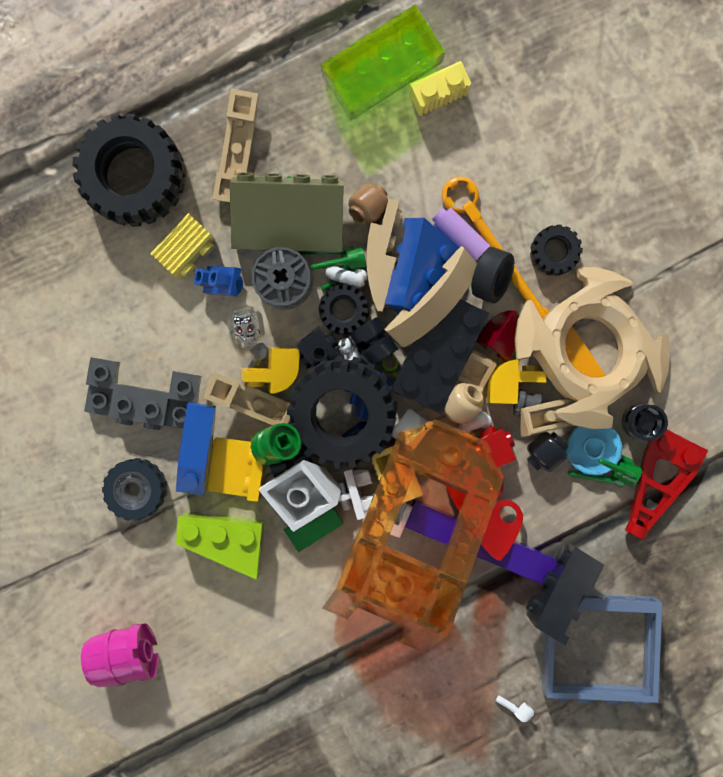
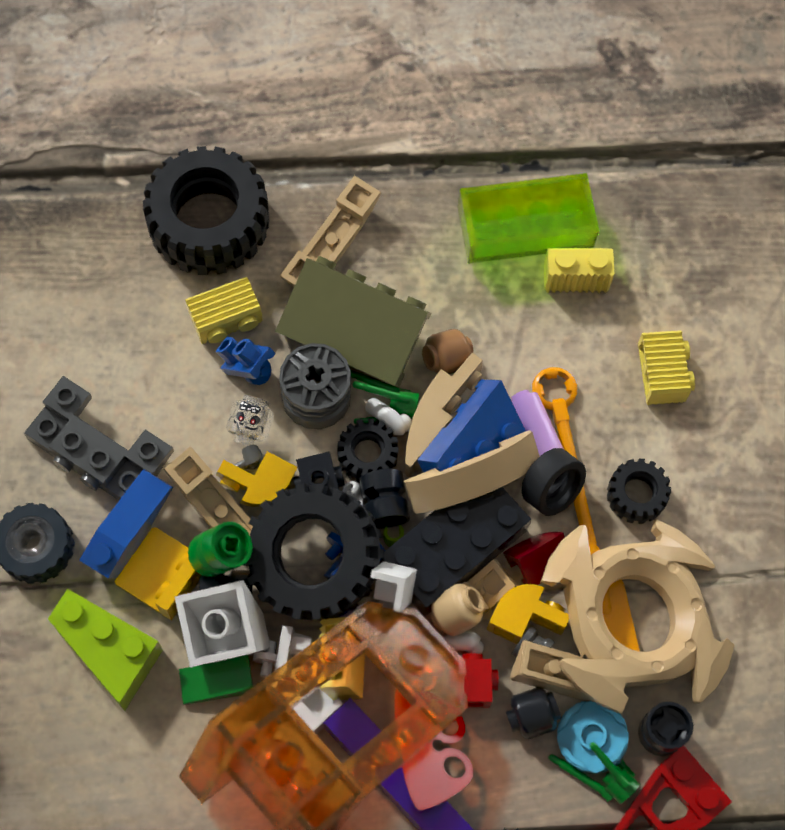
camera: 25 degrees right, 20 degrees down
none -> white panel [371,561,417,613]
none -> light yellow brick [638,330,695,405]

